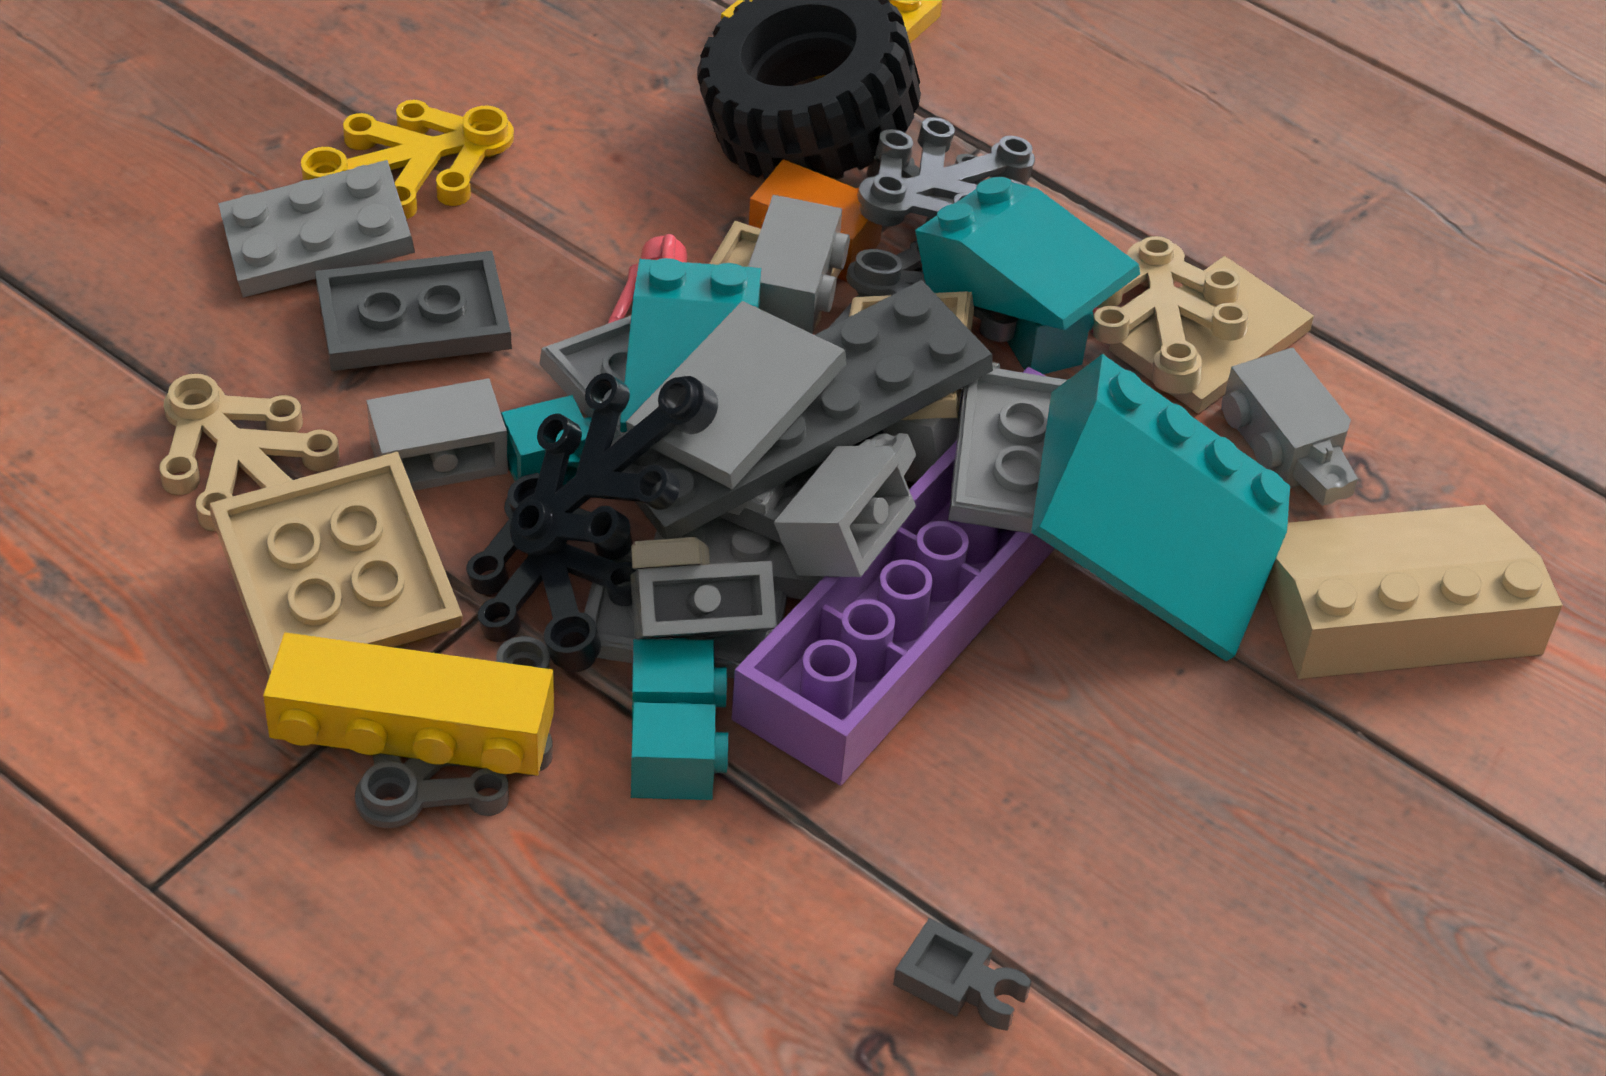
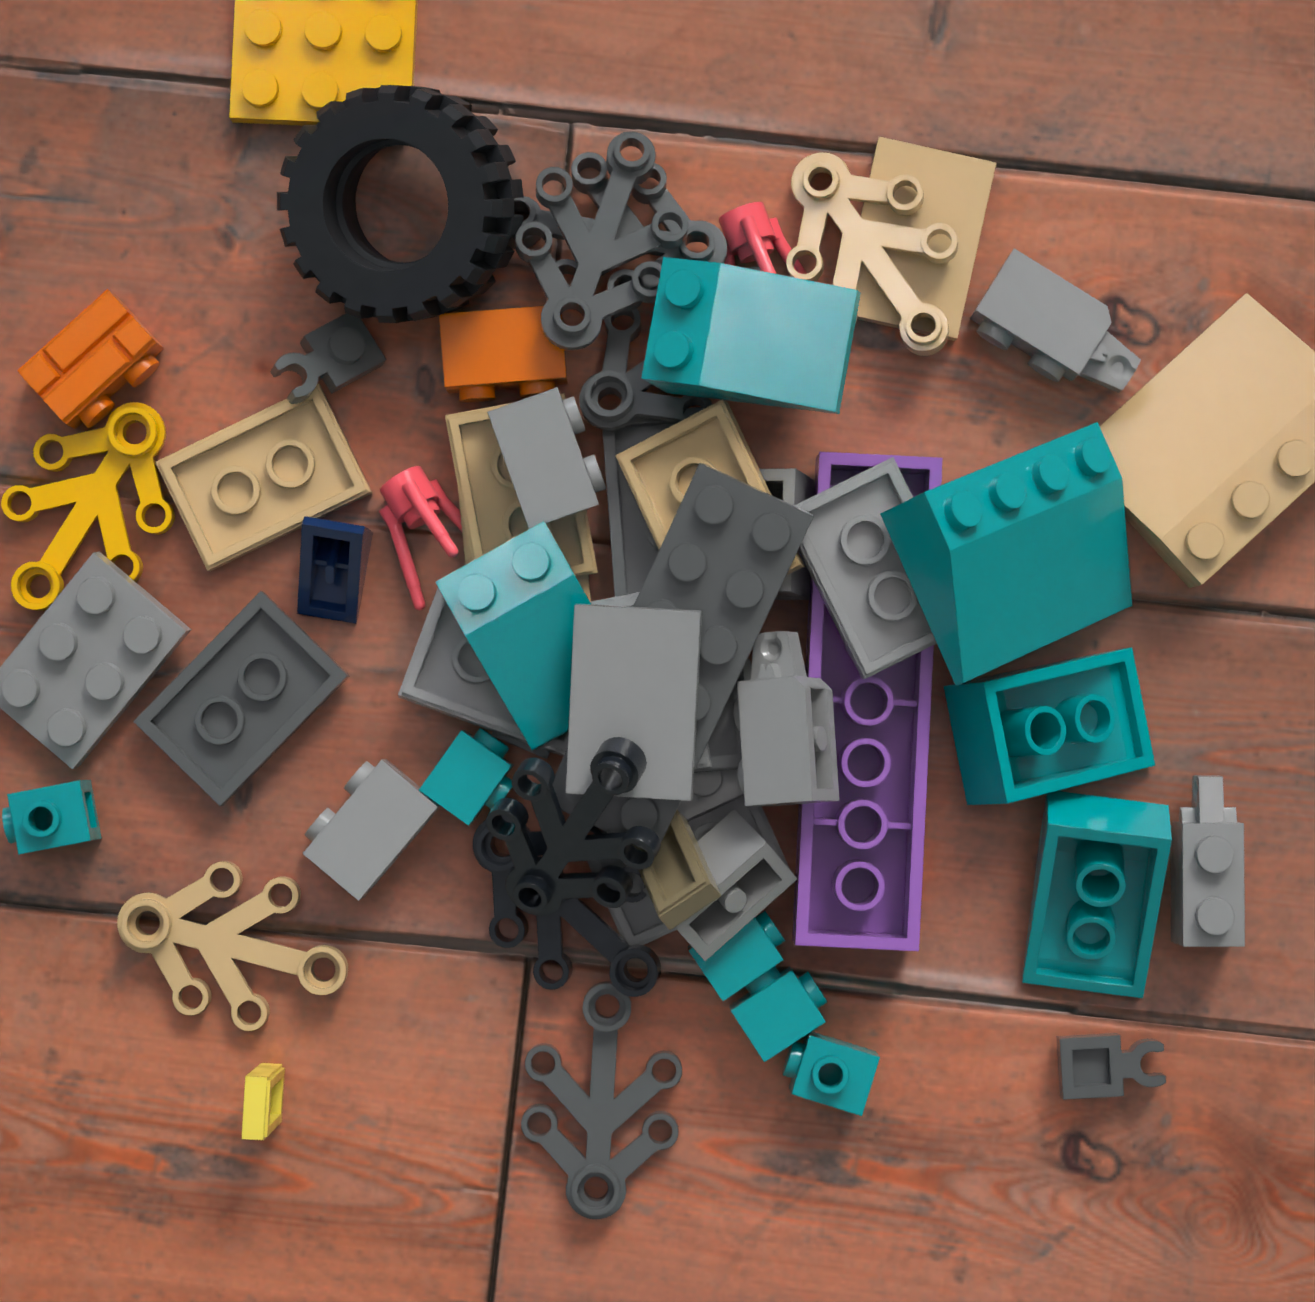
camera: 30 degrees left, 40 degrees up
tan plate [210,451,463,677] -> none
yellow brick [263,632,554,776] -> none
none -> teal brick [2,779,102,855]
none -> orange brick [17,289,164,429]
none -> tan tile [155,383,372,572]
none -> light yellow tile [242,1063,285,1140]
none -> dark grey plate [270,313,386,404]
none -> dark blue slope [297,516,373,624]
none -> teal brick [782,1031,880,1116]
none -> teal slope [944,647,1156,805]
none -> teal slope [1022,791,1172,998]
none -> light grey hinge [1170,775,1245,947]

